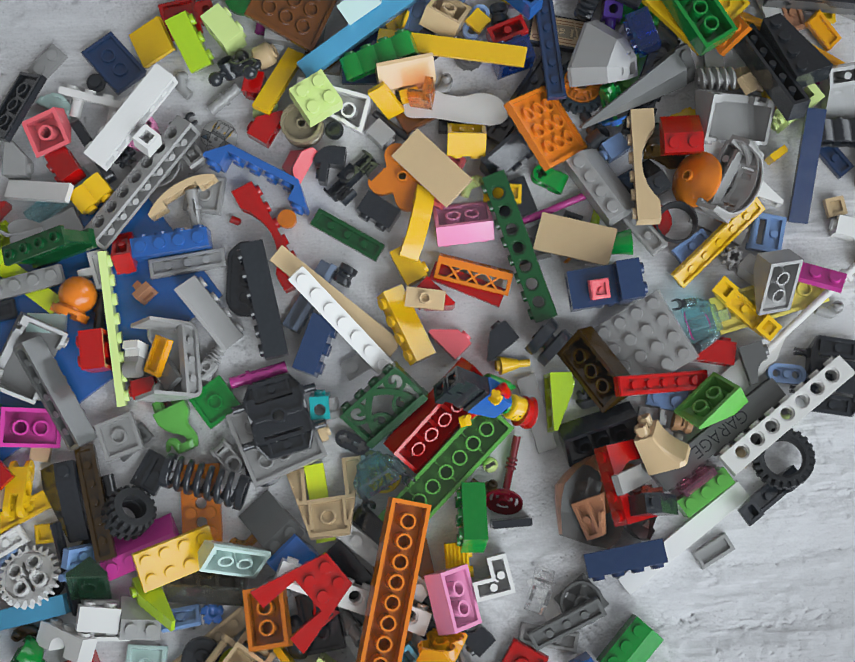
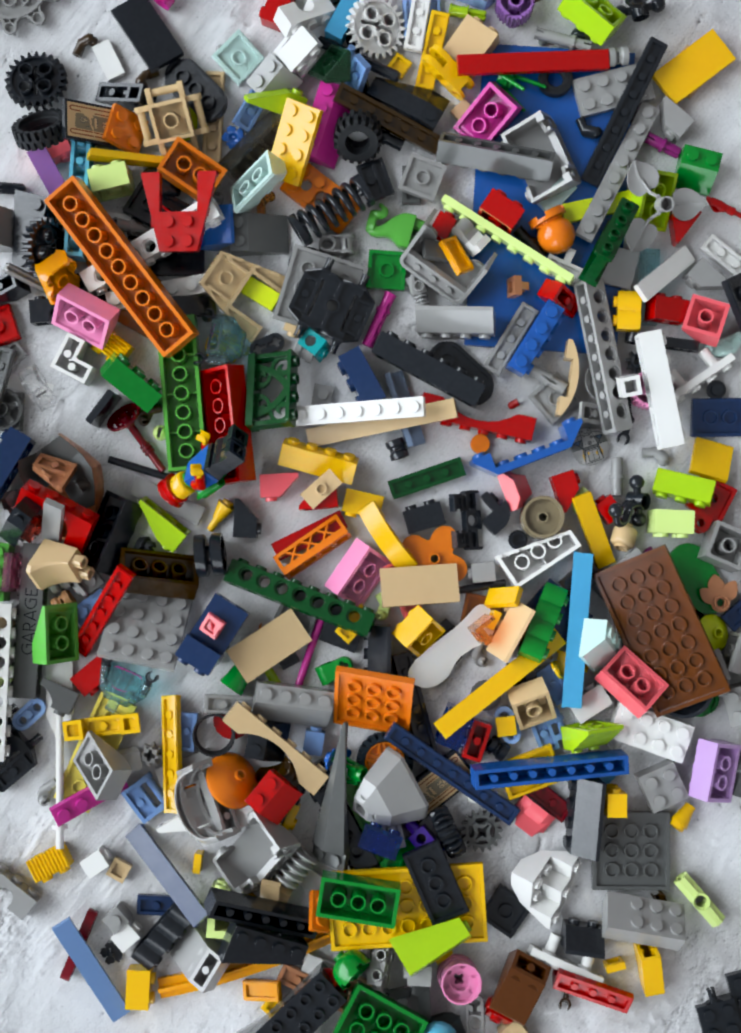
camera: 135 degrees right, 5 degrees up
yellowish green brick [289,69,343,128] -> none
black pin [579,112,610,149] -> none
none -> black bar [108,456,169,480]

